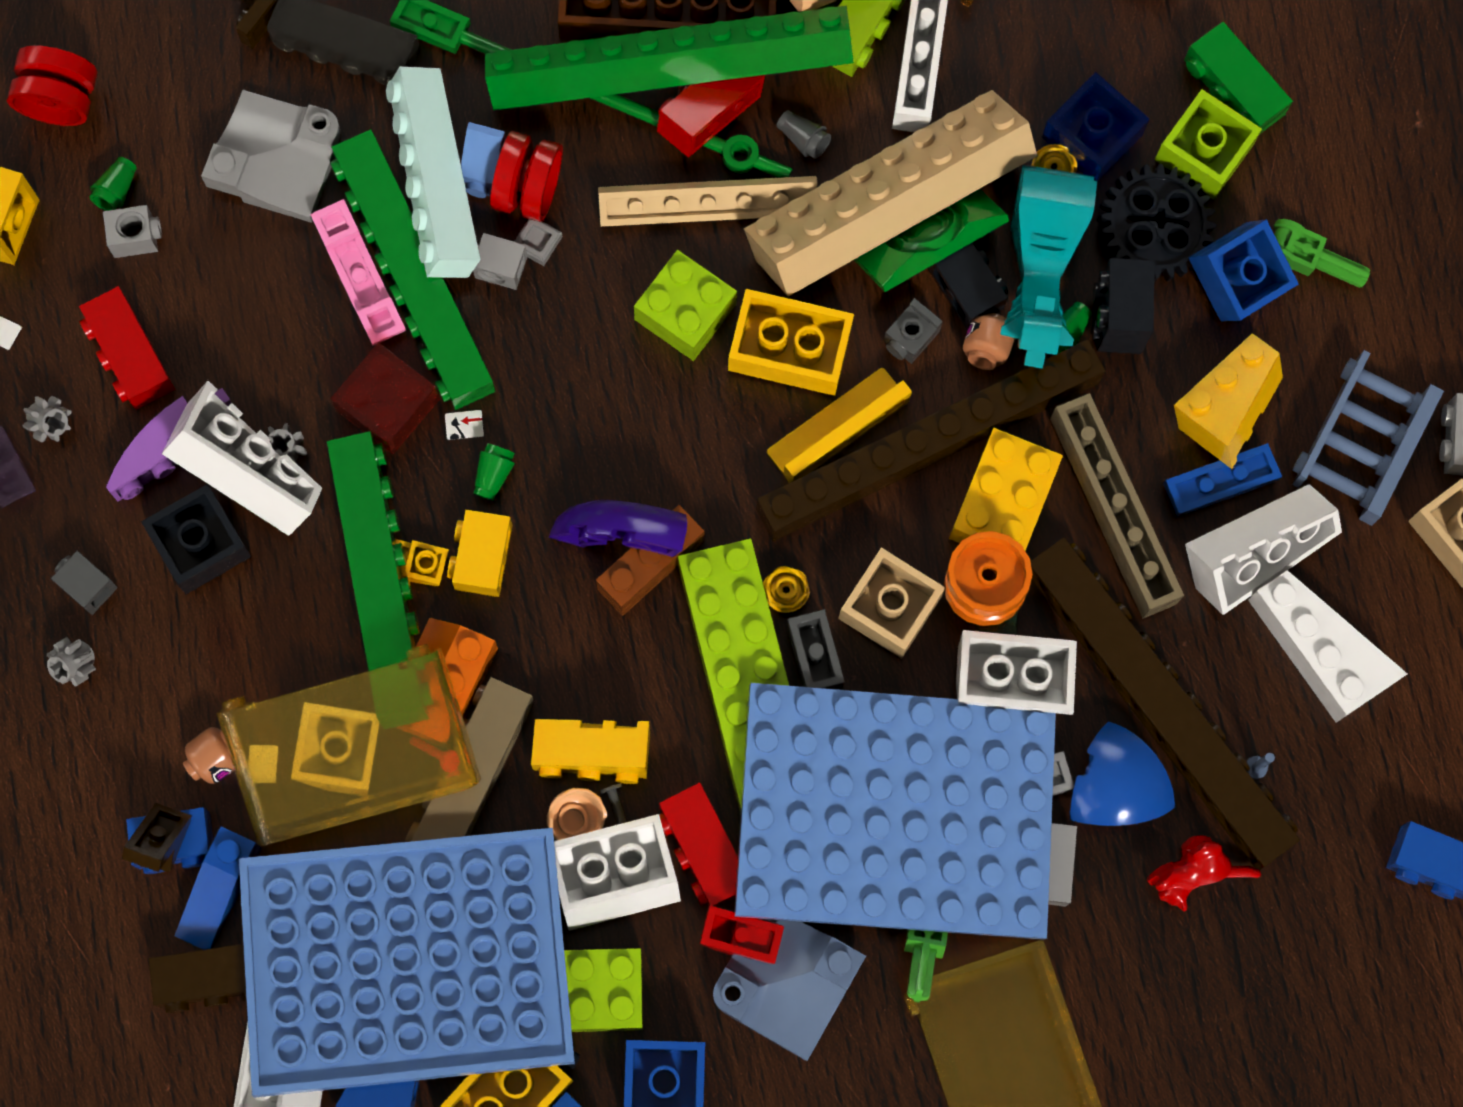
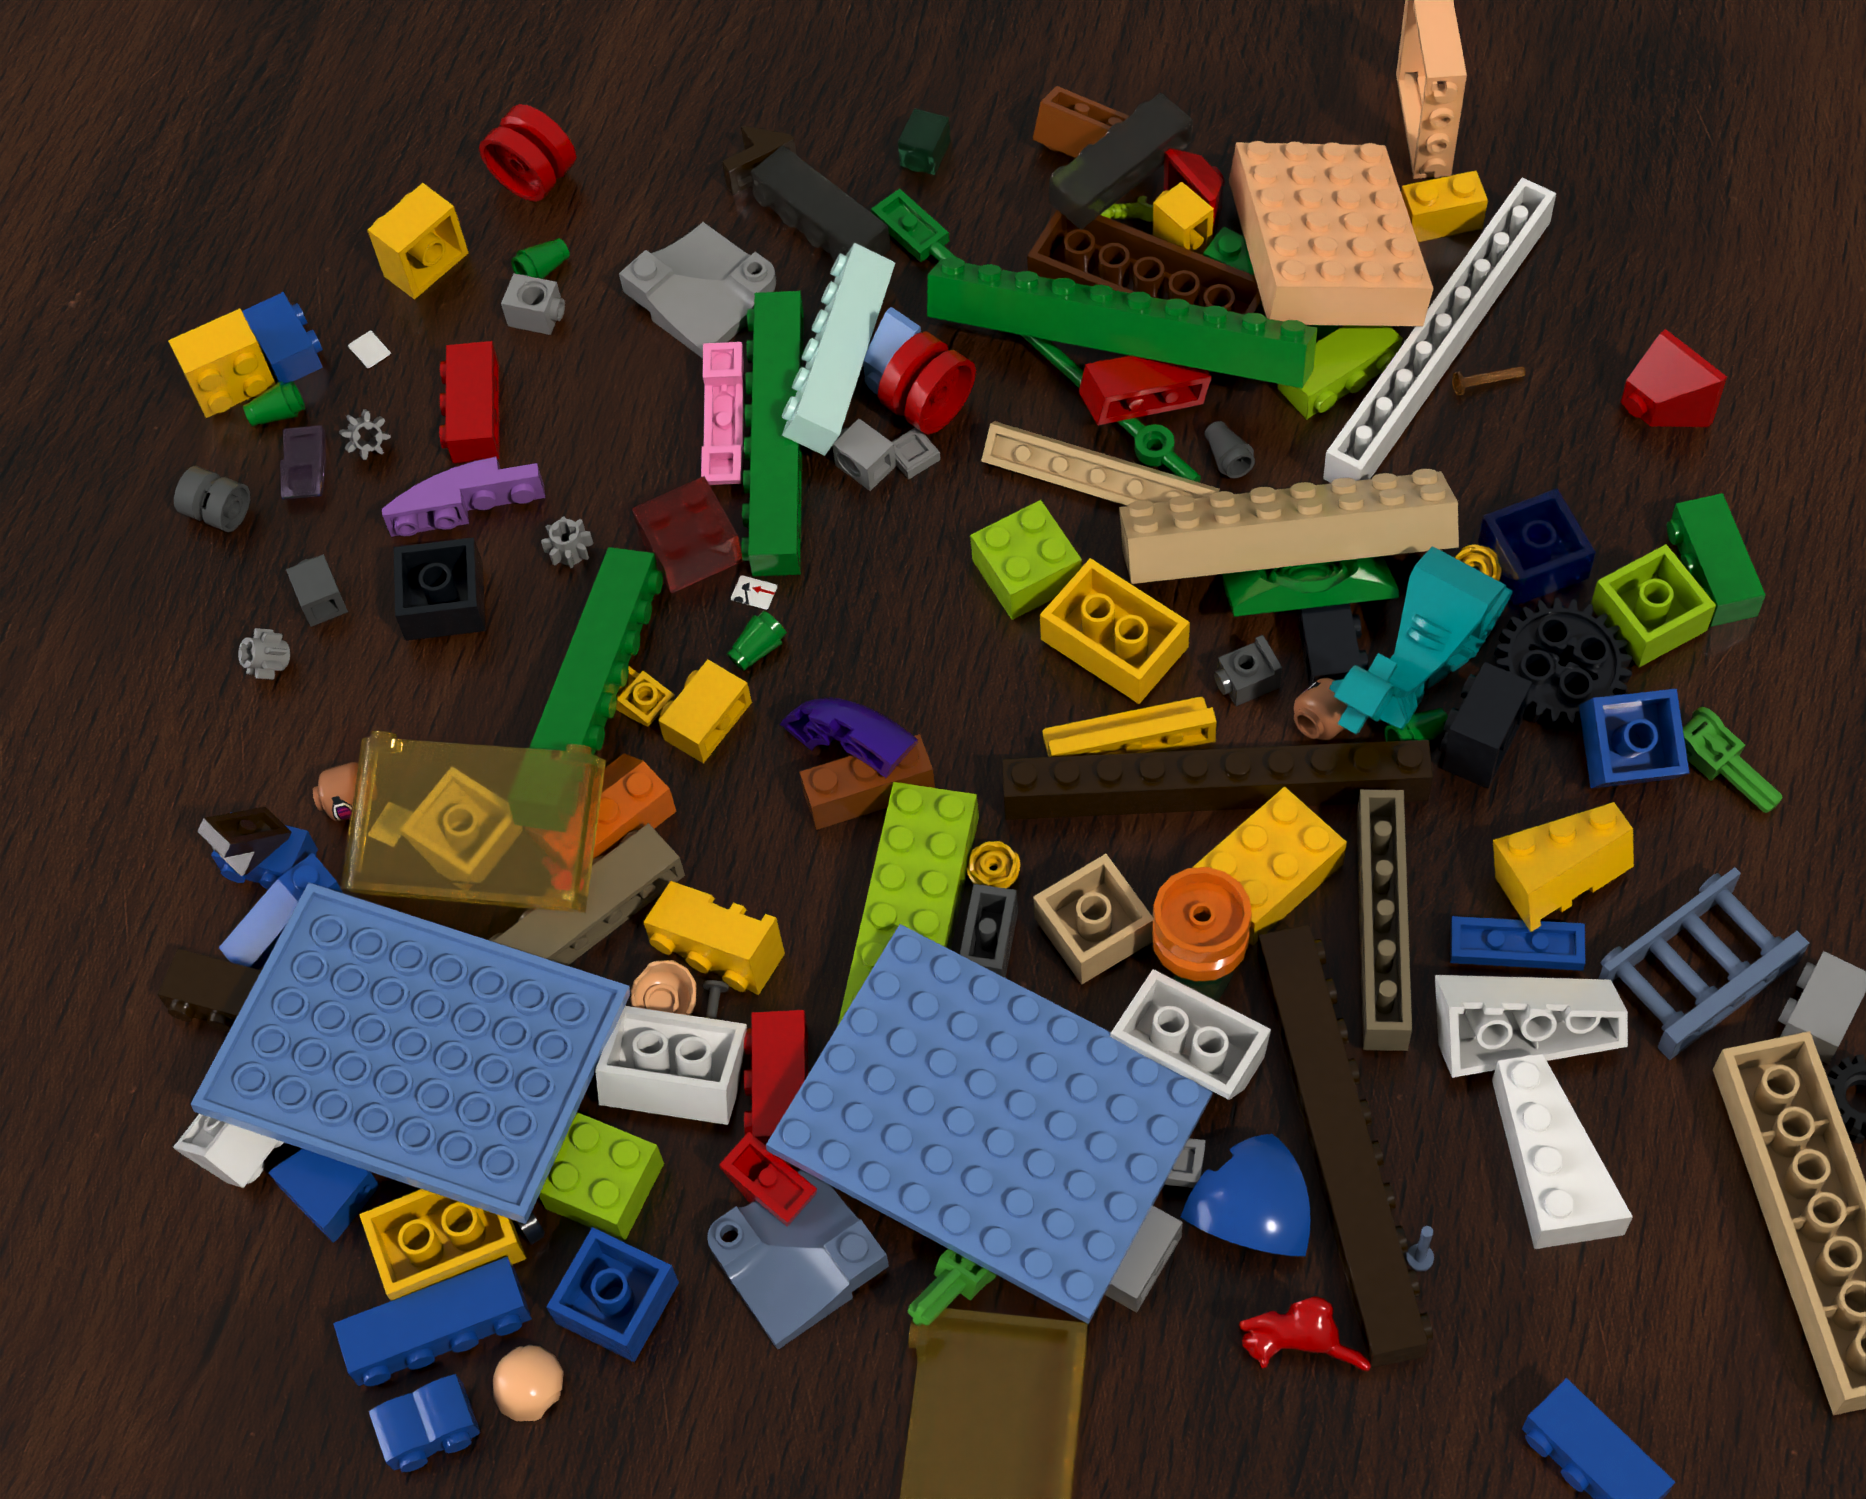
camera: 35 degrees right, 15 degrees down
white wedge [162,381,322,536] -> none

